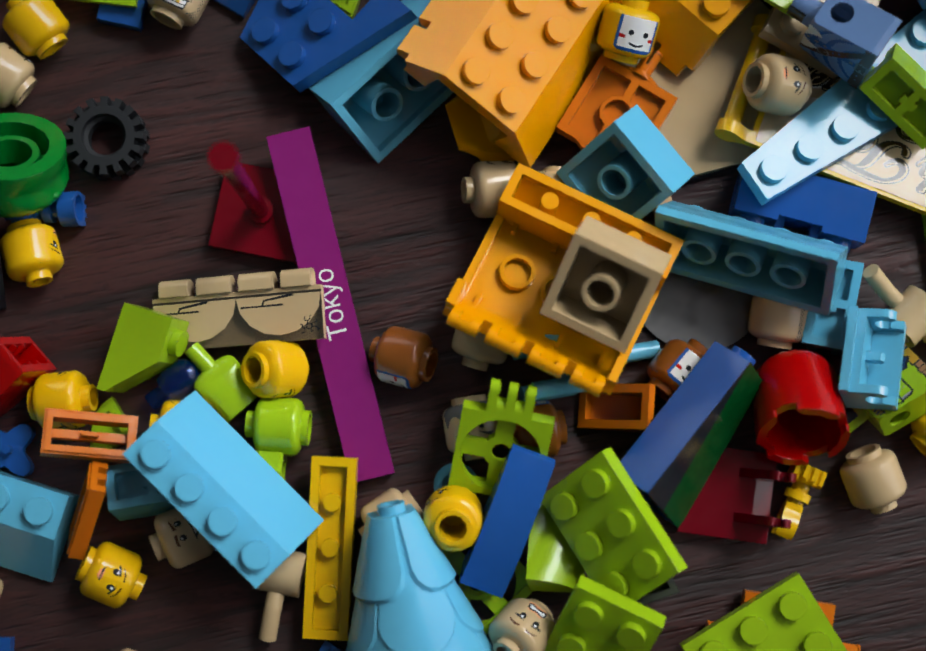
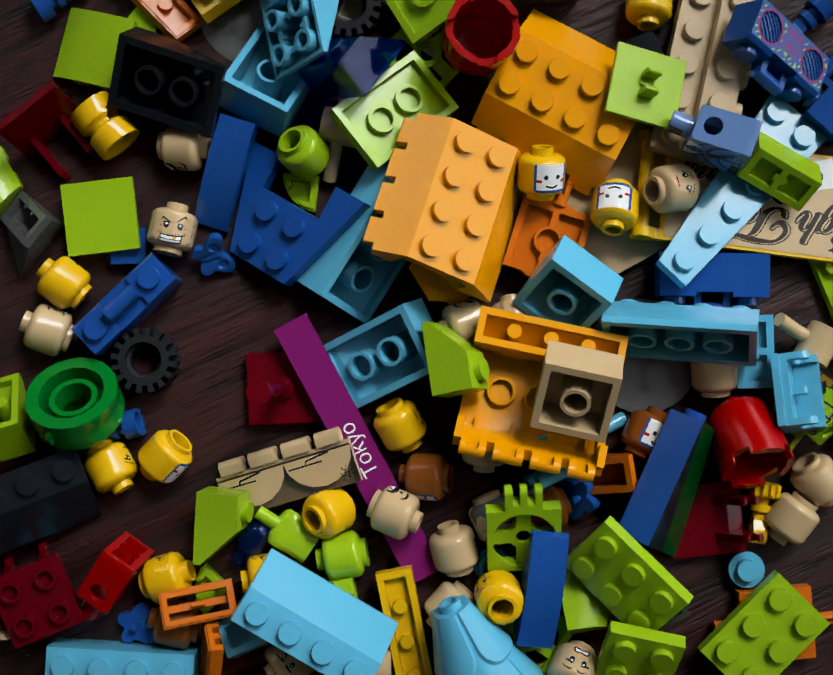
camera: 15 degrees left, 5 degrees up
none -> blue piece [71,253,183,355]
none -> yellow head [138,429,192,483]
none -> dark orange head [147,599,203,649]
none -> blue piece [192,233,235,276]
none -> medium azure slope [324,298,433,408]
none -> tan head [366,485,424,540]
none -> yellow head [373,397,427,453]
none -> lime slope [421,321,490,398]
none -> tan head [429,520,480,577]
none -> blue piece [559,477,600,520]
none -> yellow head [590,178,640,236]
none -> medium azure plate [727,551,765,588]
none -> tan head [765,490,820,546]

